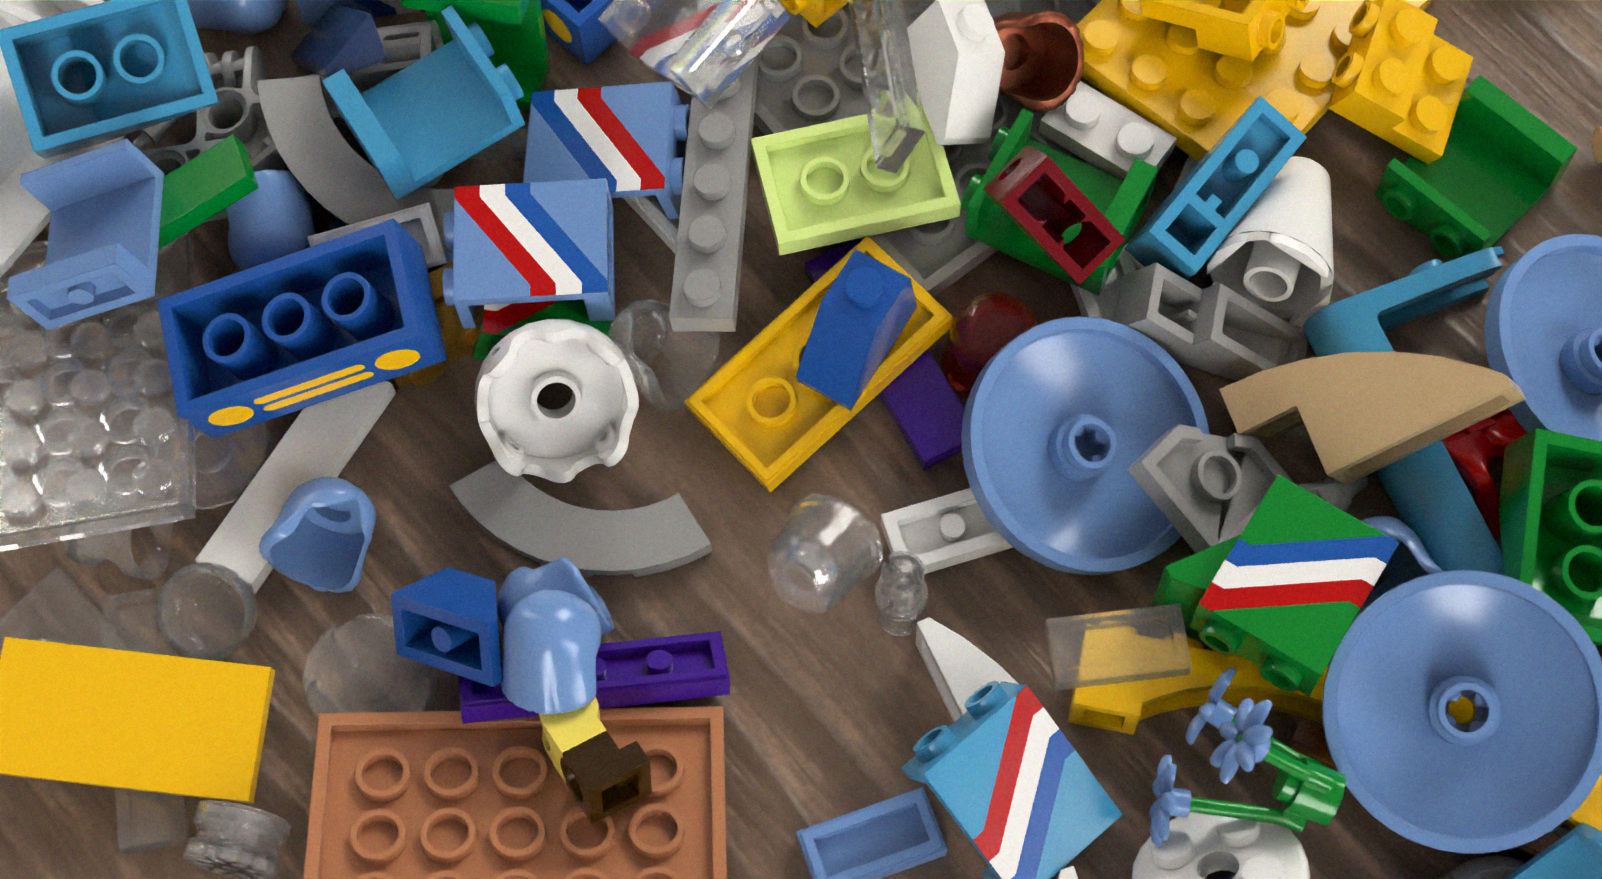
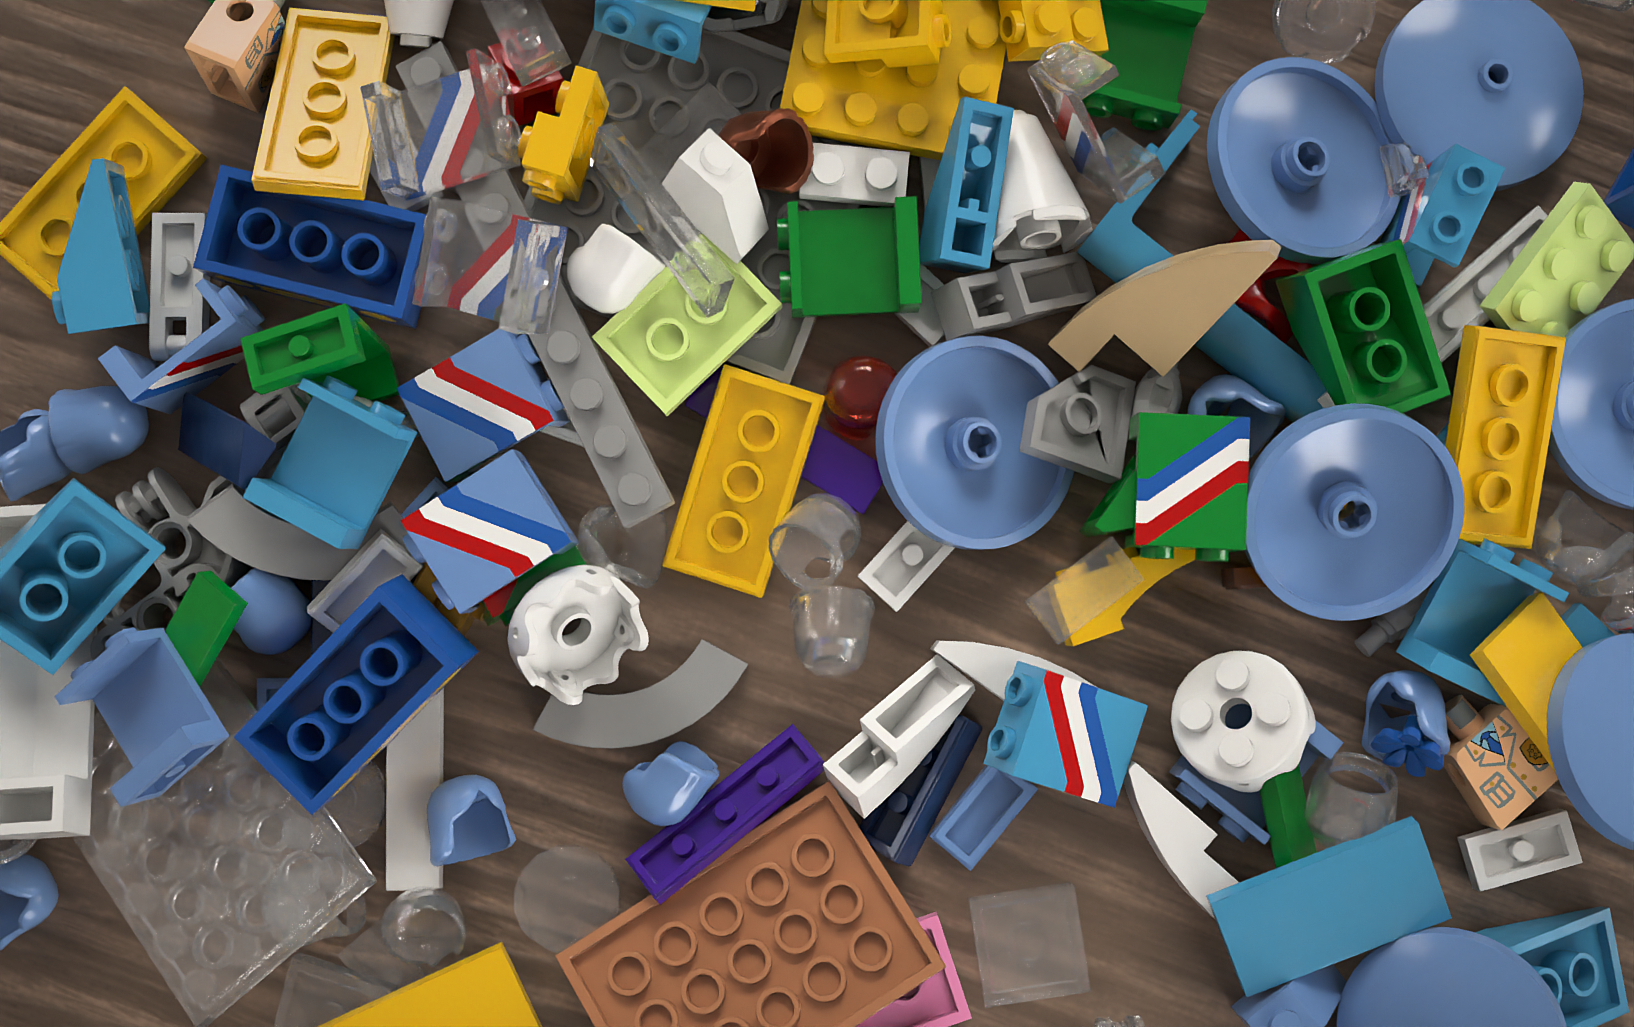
camera: 35 degrees left, 20 degrees up
blue slope [391,567,502,687] -> none
medium blue hair [501,590,602,715] -> none
dark brown leg [539,697,652,824] -> none
blue slope [796,249,917,411] -> none
clear pin [875,551,928,636] -> none
dark red torso [983,145,1126,285] -> none
plant [1149,668,1346,847] -> none
none -> white hair [567,224,666,314]
none -> clear helmet [769,493,862,594]
none -> white slope [823,654,975,819]
none -> dark blue slope [859,714,982,867]
none -> clear panel [1027,40,1165,204]

